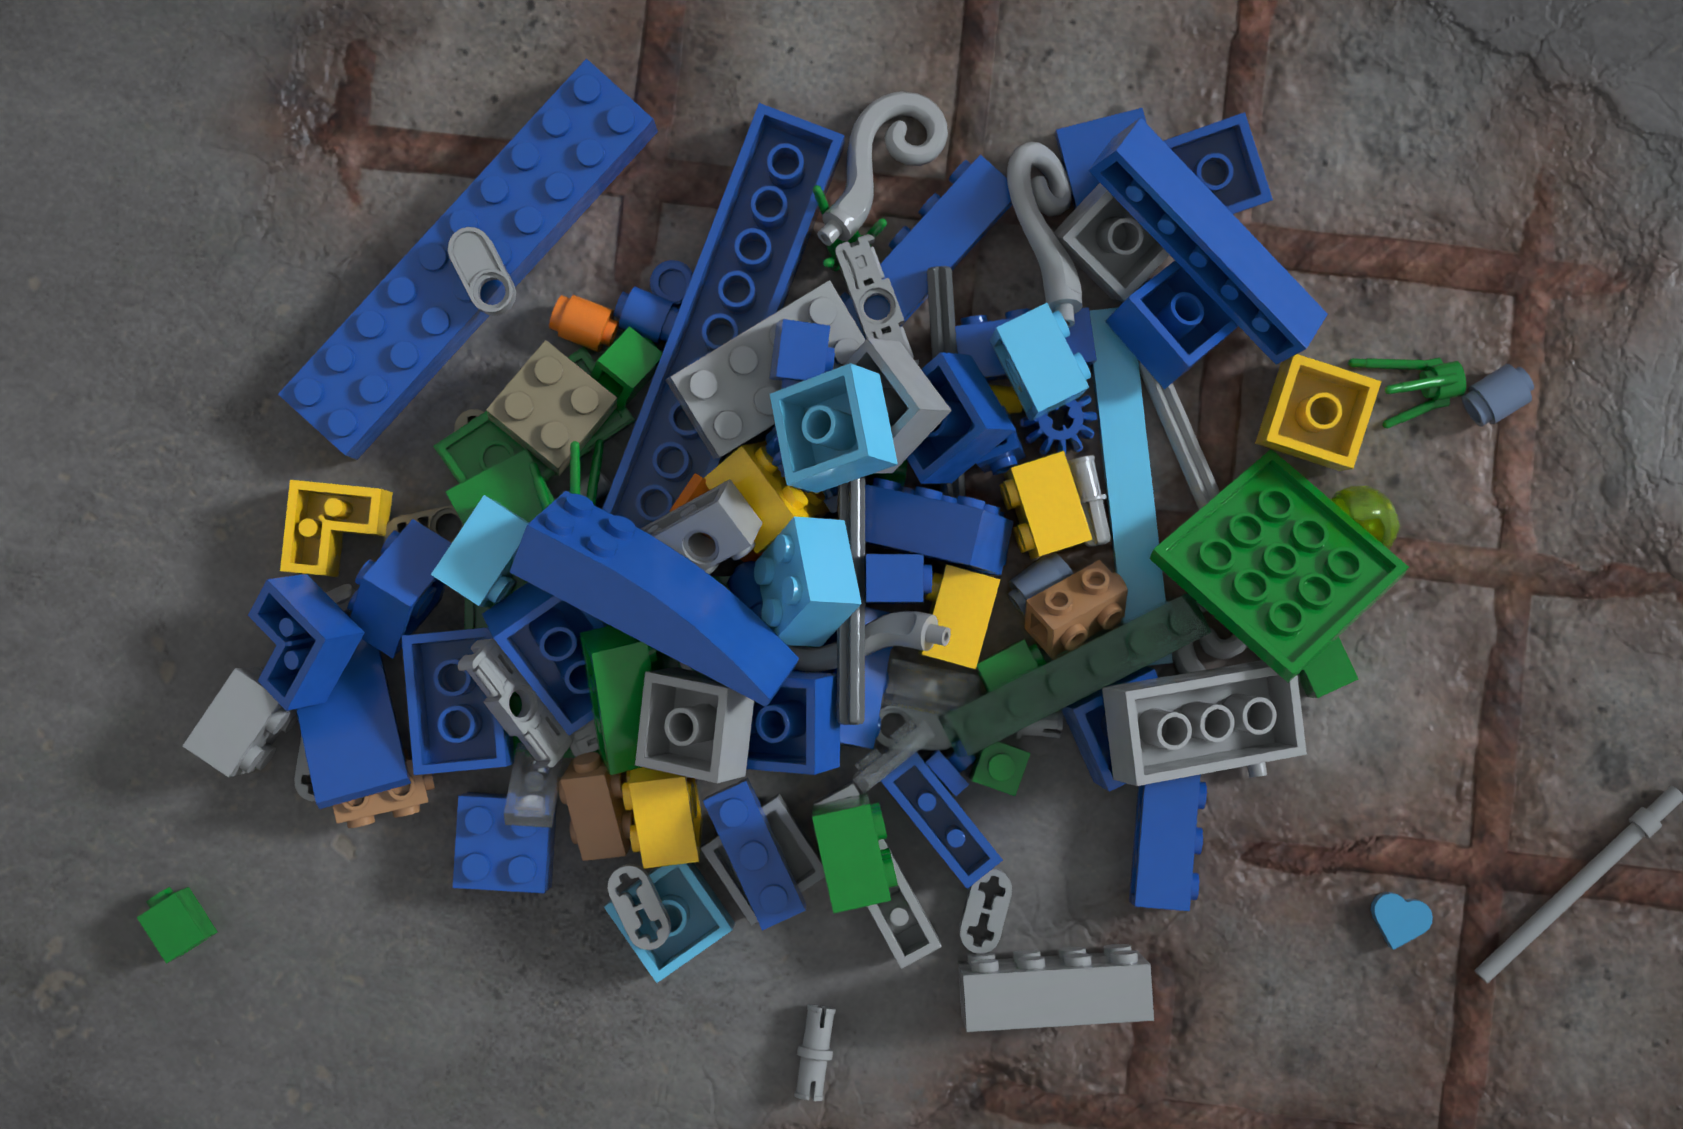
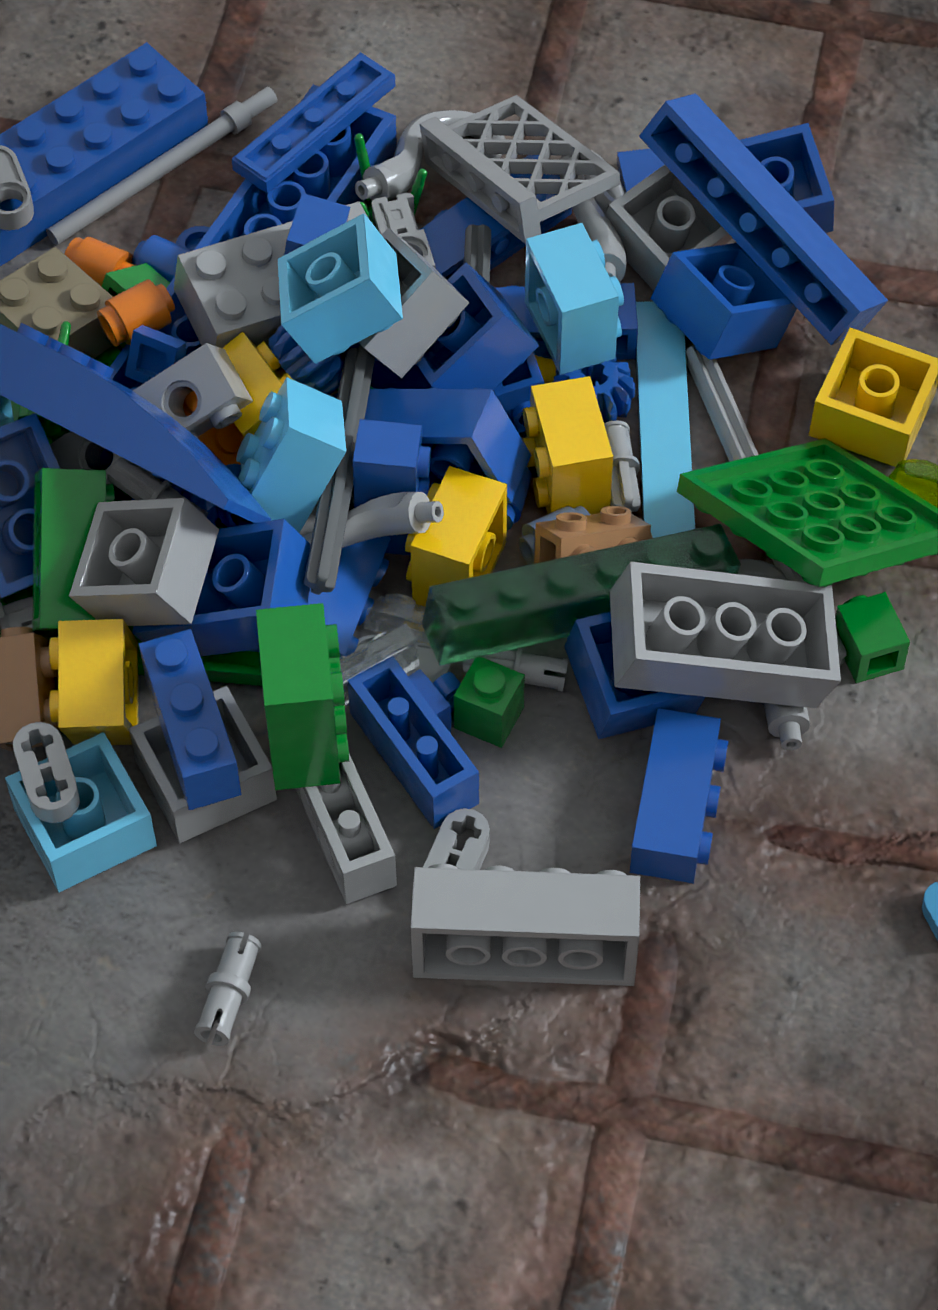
camera: 10 degrees right, 30 degrees down
none -> light grey bar [46,86,277,245]
none -> orange brick [97,279,175,346]
none -> blue tile [125,325,188,383]
none -> blue tile [231,52,396,194]
none -> light grey fence [419,95,621,244]

